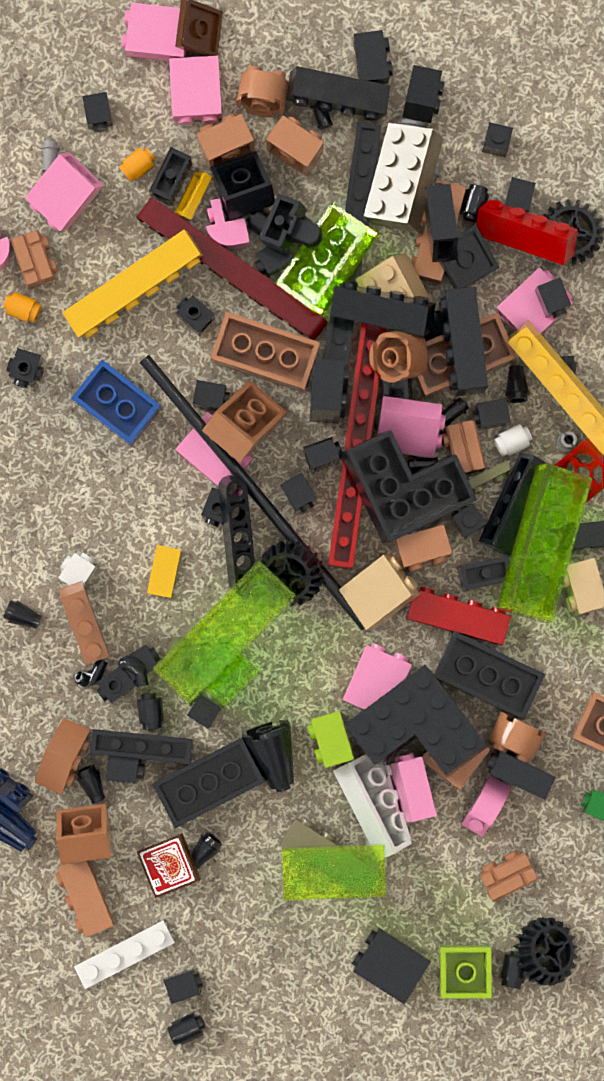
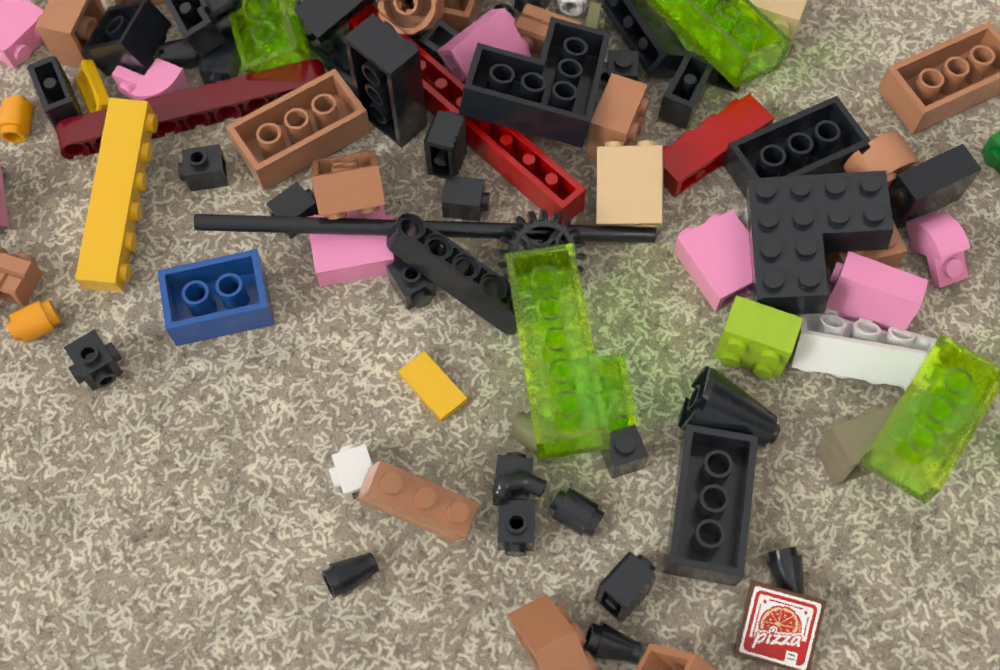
camera: 50 degrees left, 20 degrees down
black arm [74,660,108,687] -> none
black brick [90,729,193,764] -> none

